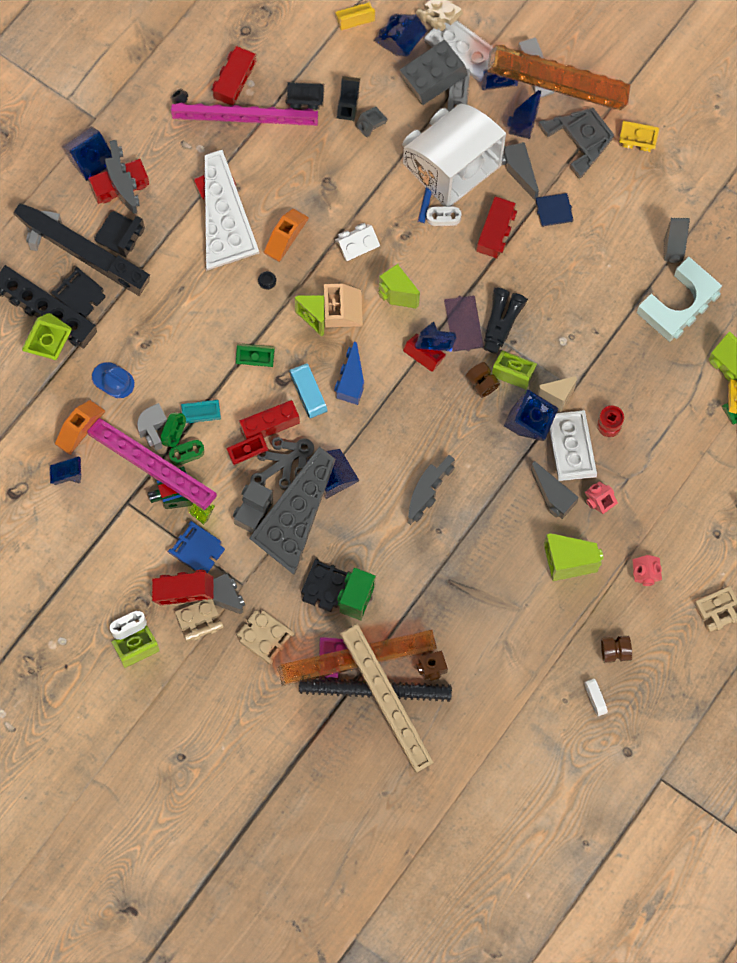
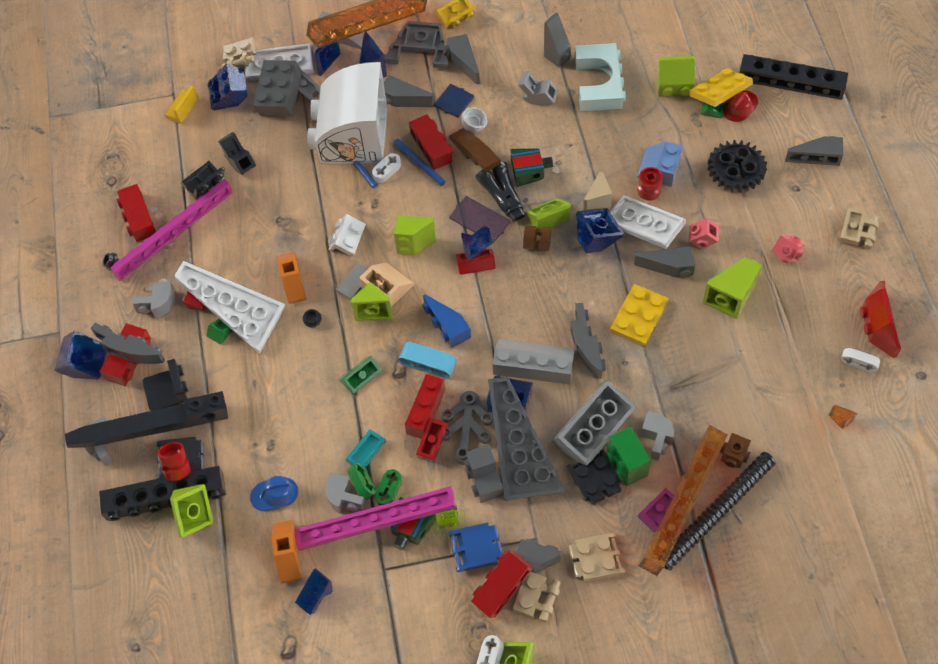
camera: 40 degrees left, 10 degrees down
tan tile [339,624,434,773] -> none
dark grey bracket [356,107,388,137] -> none
reddish brown wheel [601,635,632,663] -> none
none -> light grey brick [132,282,175,318]
none -> red wheel [158,442,191,481]
none -> green slope [207,319,233,344]
none -> light grey tile [336,263,369,301]
none -> blue bar [394,138,445,186]
none -> dark grey slope [445,34,480,84]
none -> reddish brown slope [449,128,501,172]
none -> white hair [461,107,487,133]
none -> light grey slope [492,339,575,384]
none -> dark green torso [510,148,553,187]
none -> light grey brick [518,71,558,106]
none -> light grey slope [551,380,636,466]
none -> yellow plate [610,284,669,347]
none -> medium blue slope [637,141,683,186]
none -> light grey brick [641,411,674,461]
none -> black gear [707,140,767,193]
none -> clear orange slope [829,405,857,429]
none -> red wedge [860,280,901,358]

